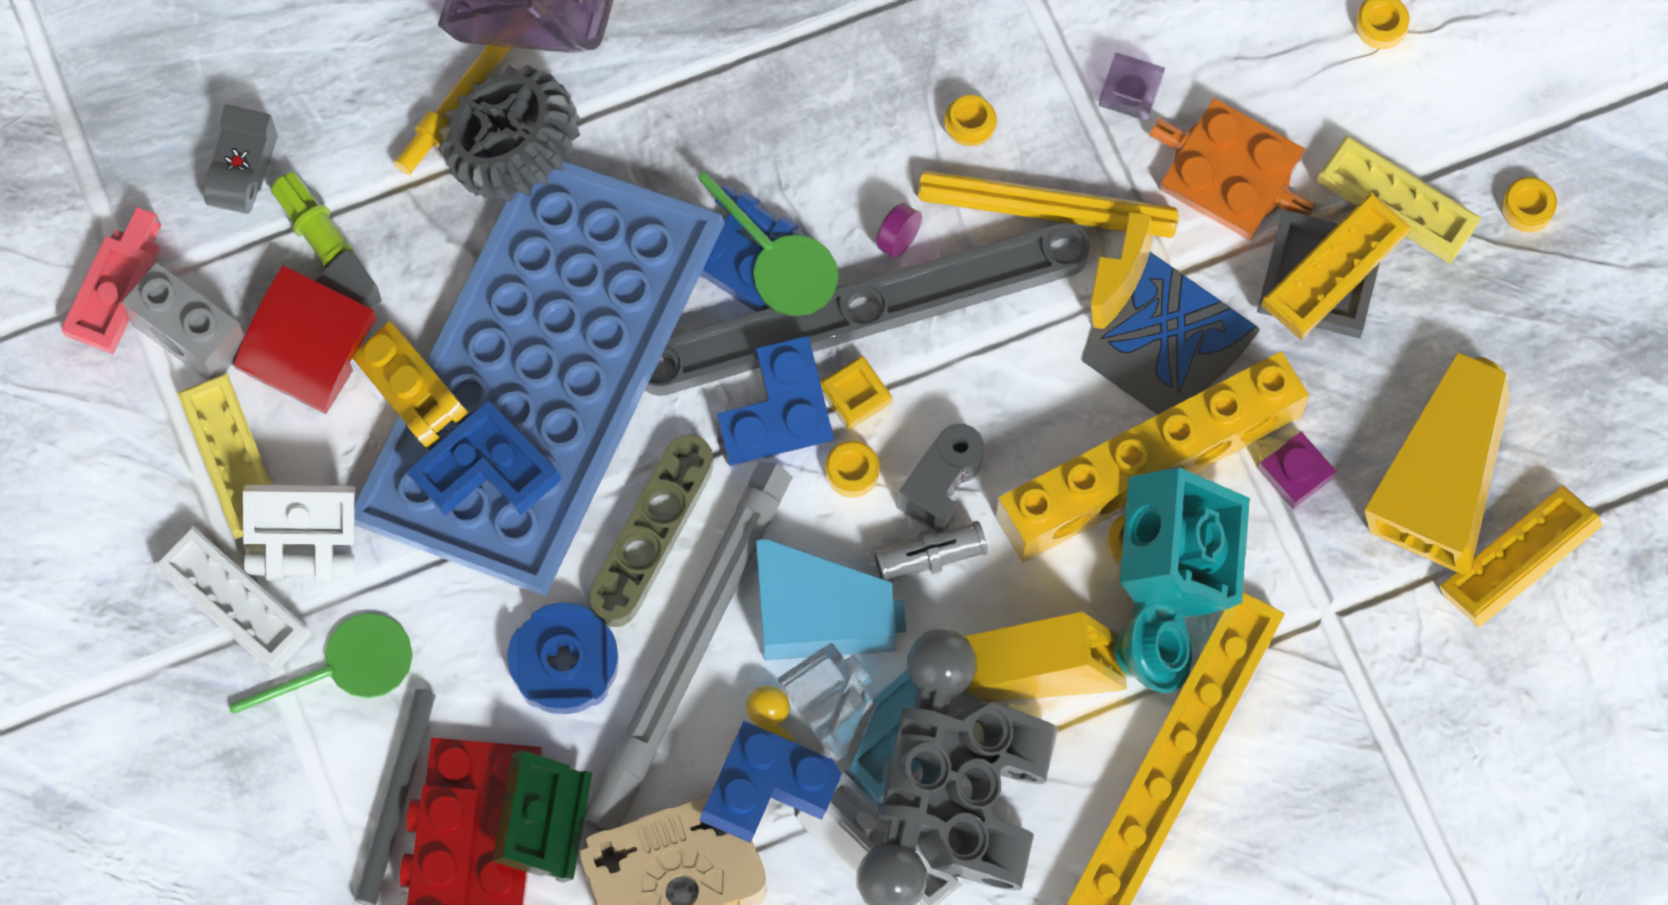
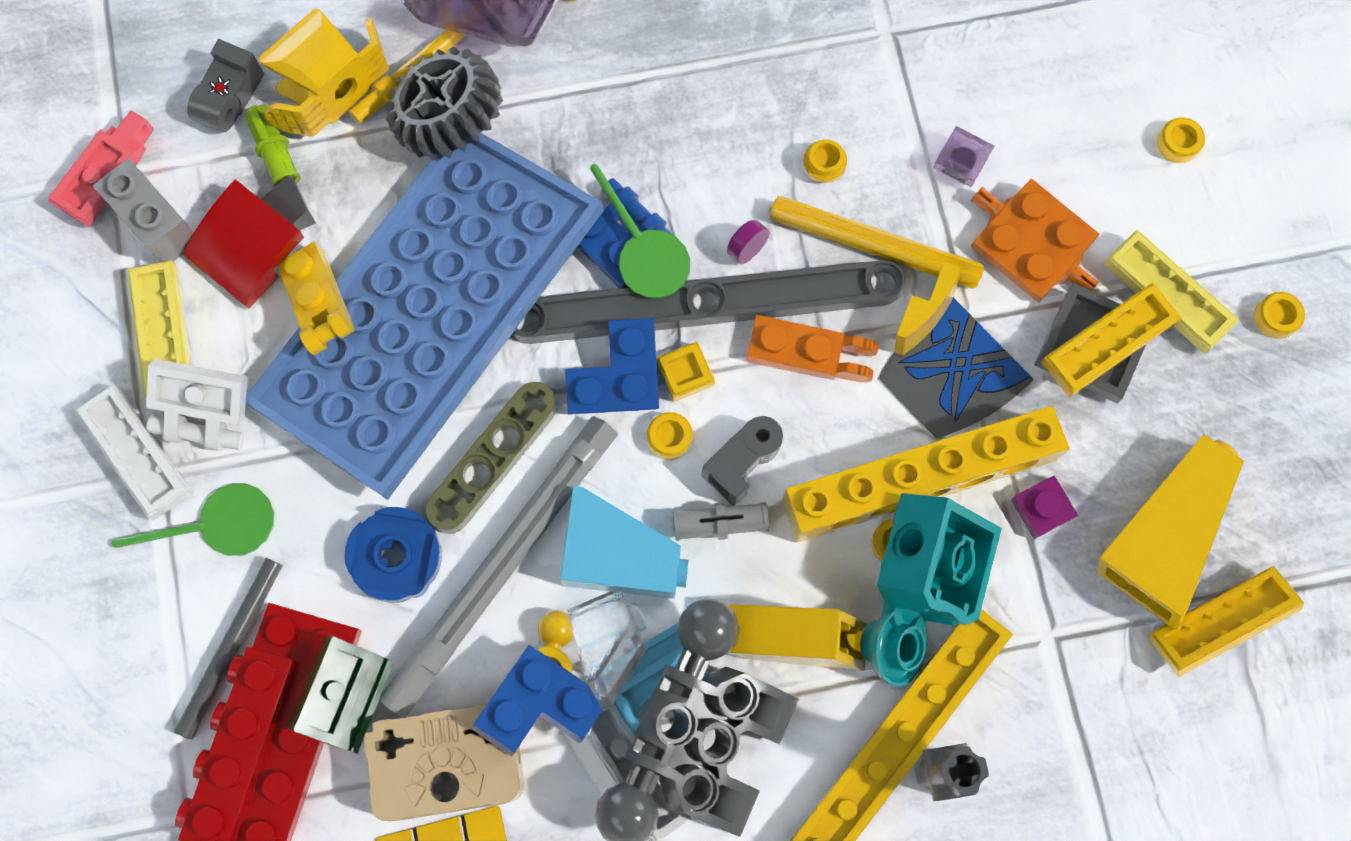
camera: 10 degrees right, 5 degrees up
blue plate [406,400,562,516] -> none
none -> yellow piece [259,9,389,137]
none -> orange hinge [746,315,879,383]
none -> dark grey piece [915,743,989,802]

